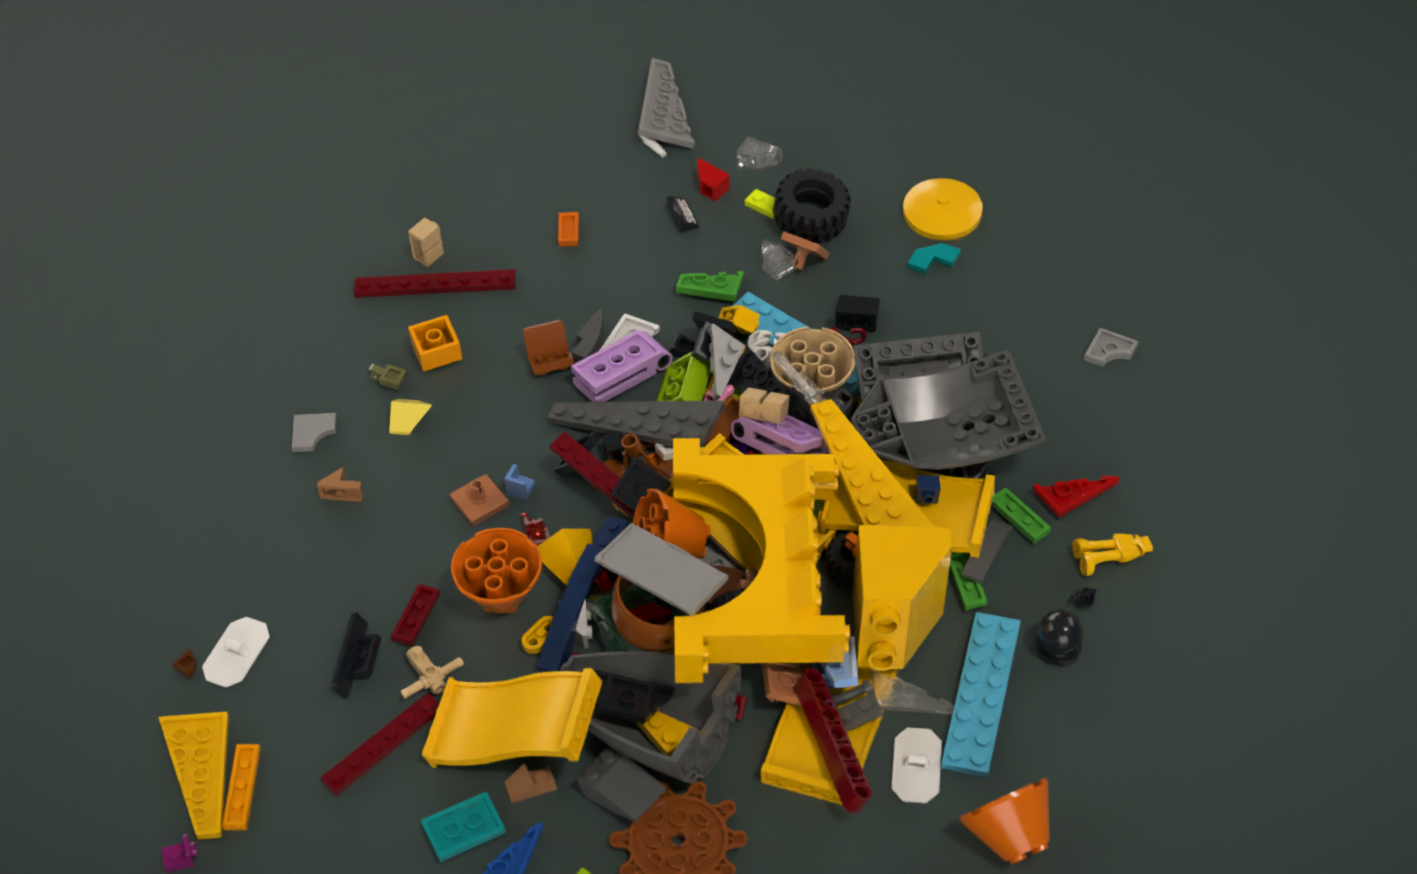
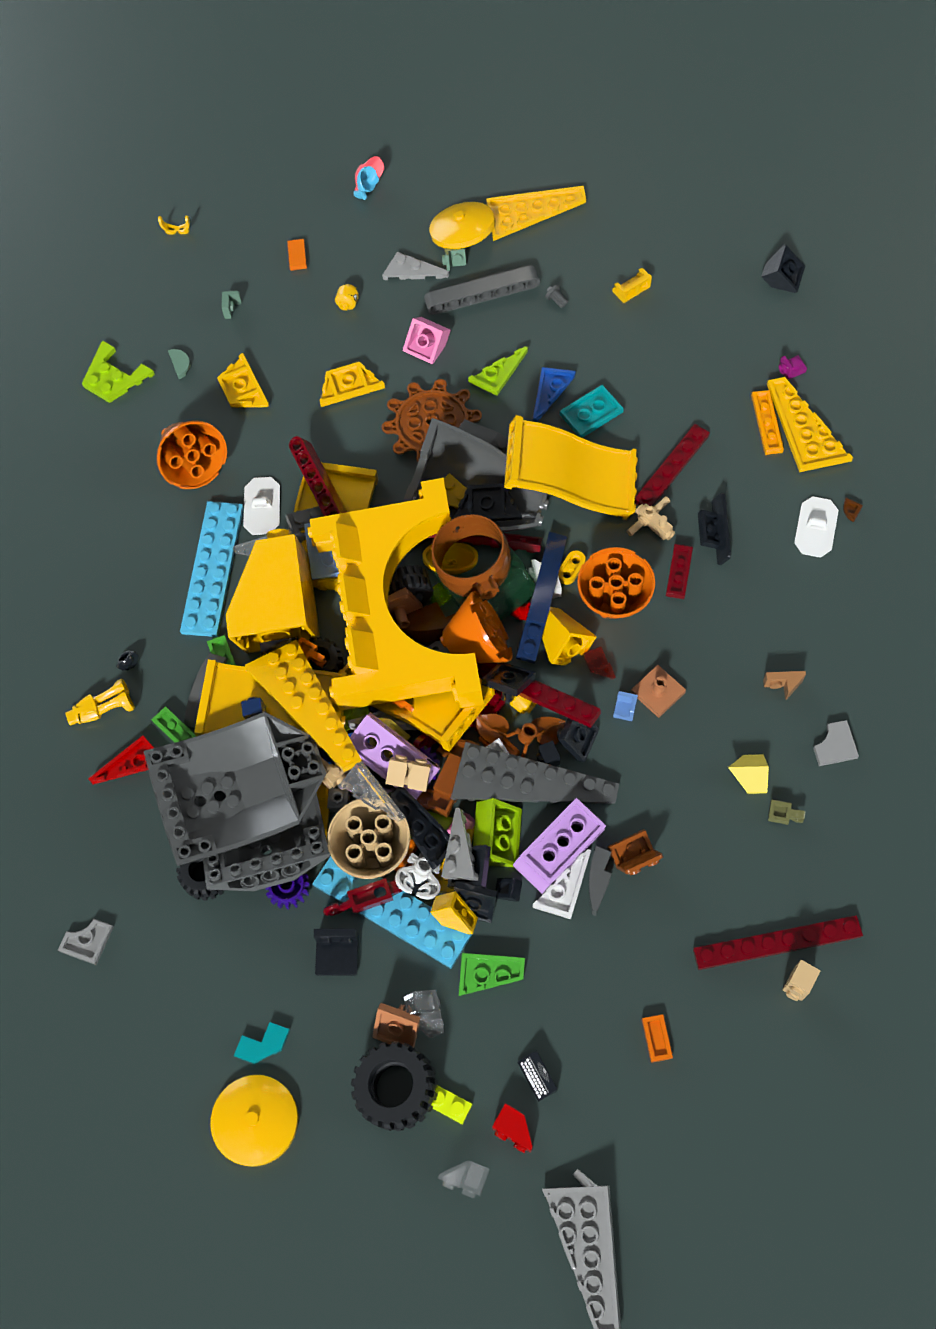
camera: 175 degrees right, 15 degrees up
light orange brick [408,315,462,372] -> none
light grey door [594,523,728,616] -> none
black tile [1036,609,1083,667] -> none

